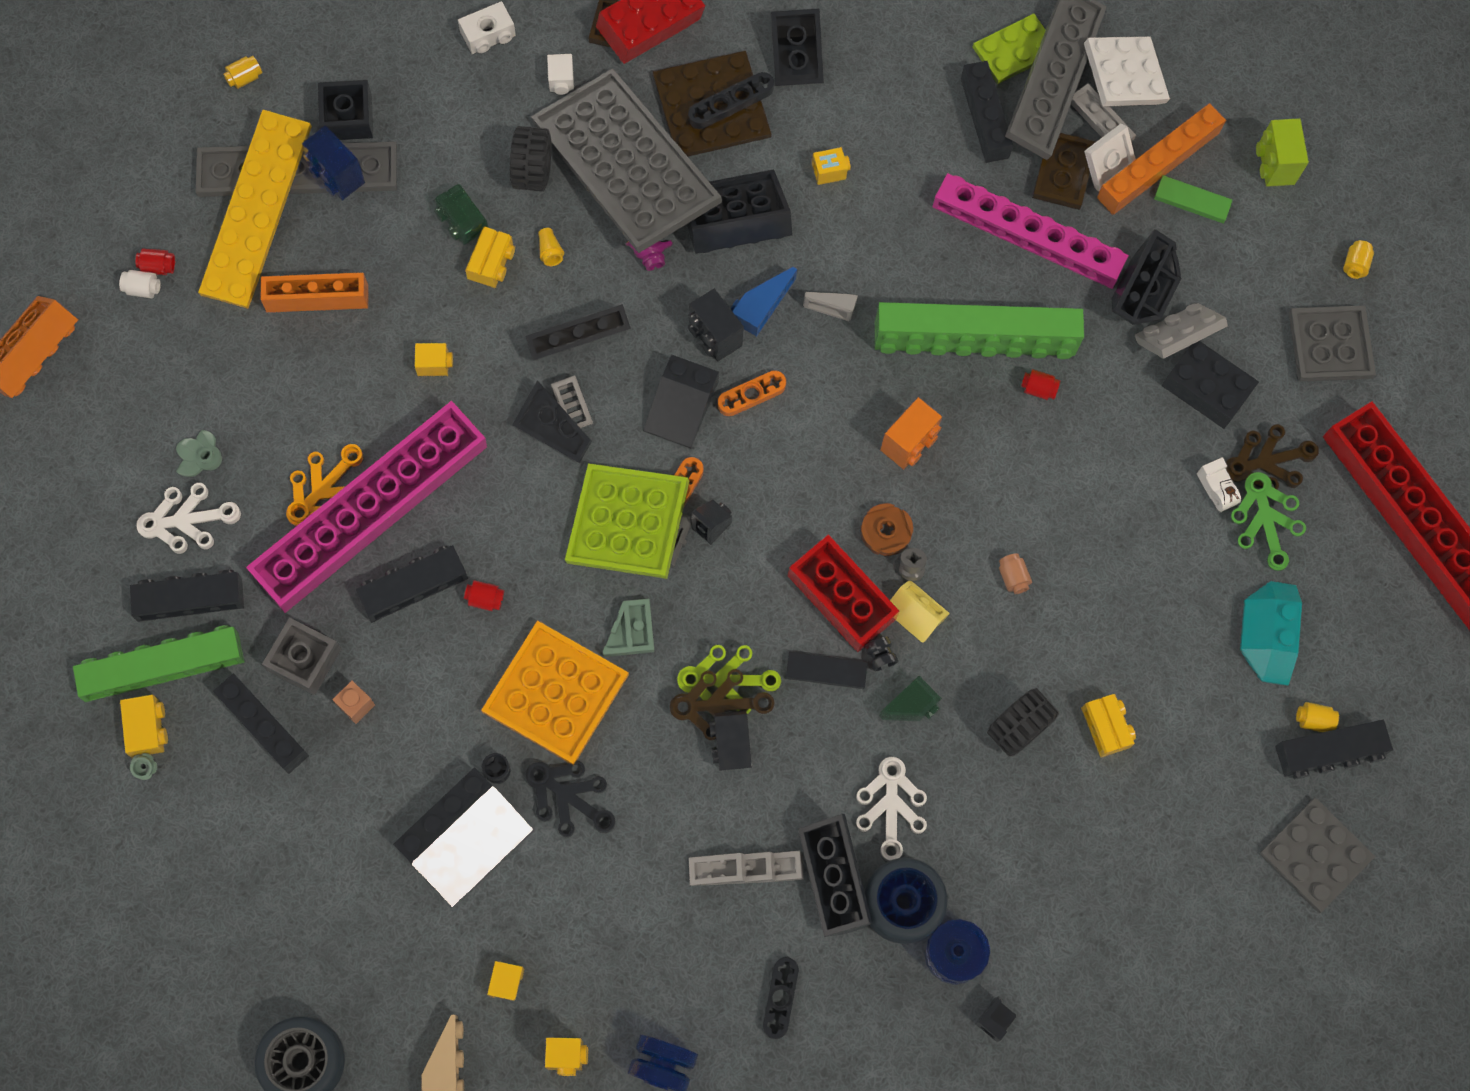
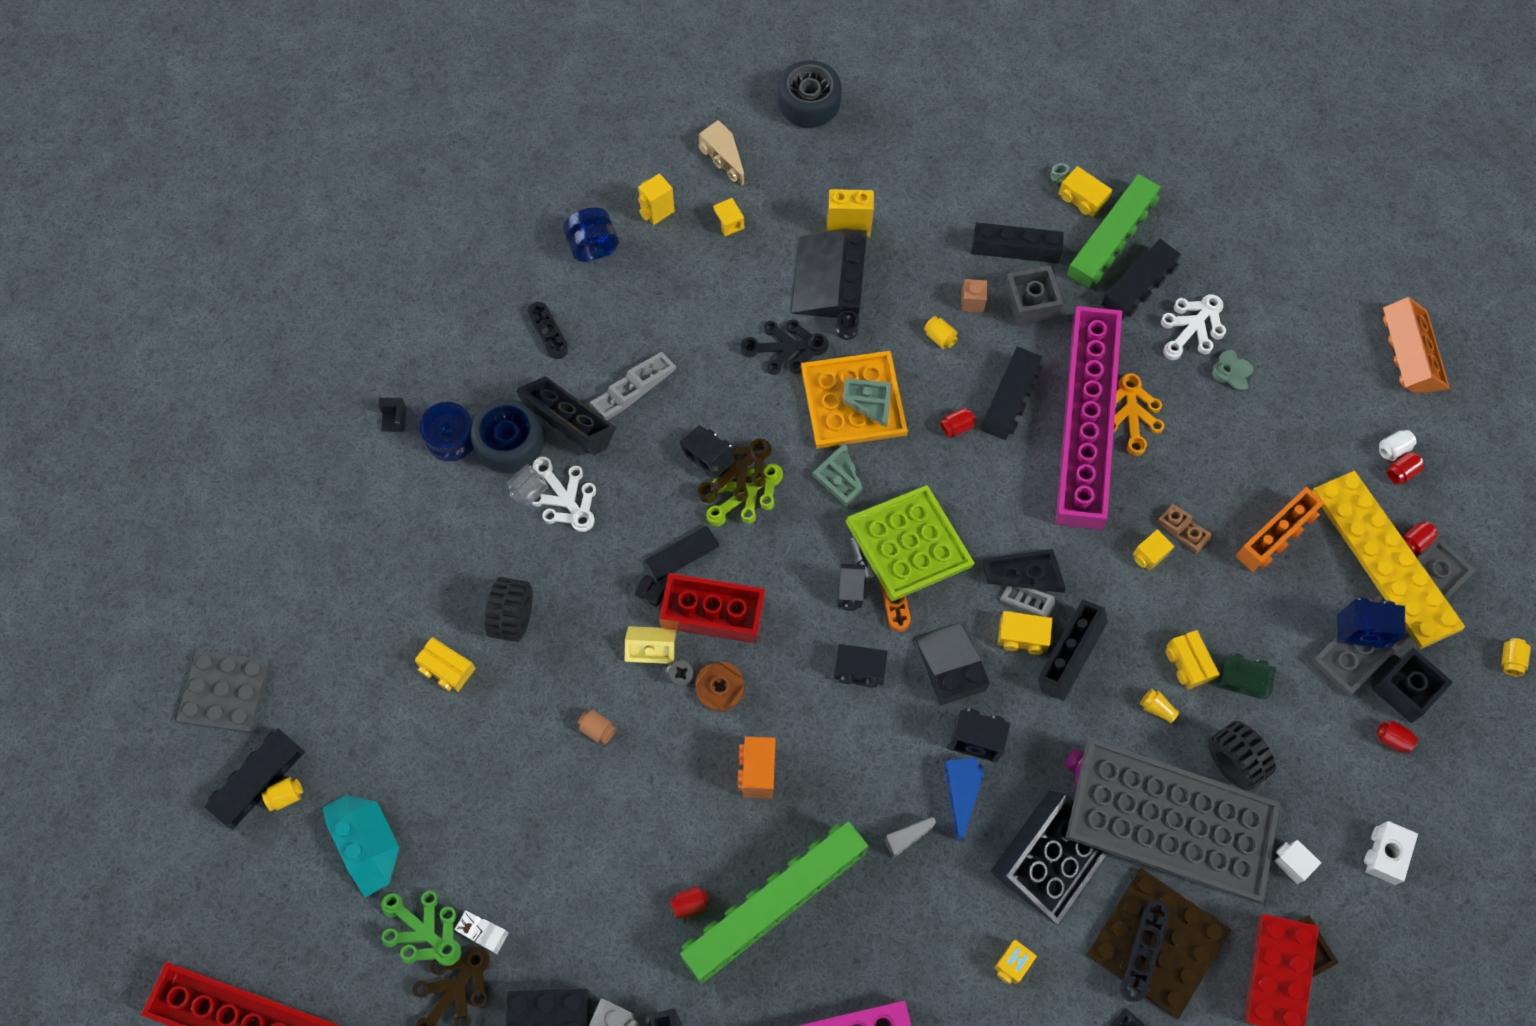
camera: 145 degrees right, 5 degrees down
orange beam [718,371,786,416] -> none
clear green slope [879,676,942,721] -> none
none -> clear brick [507,463,548,507]
none -> yellow panel [827,189,874,237]
none -> black brick [834,644,888,688]
none -> sand green wing [843,378,891,427]
none -> yellow brick [924,316,958,349]
none -> yellow brick [998,611,1052,655]
none -> medium nougat slope [1158,504,1211,554]
none -> red brick [1376,719,1418,754]
none -> red brick [1402,521,1438,555]

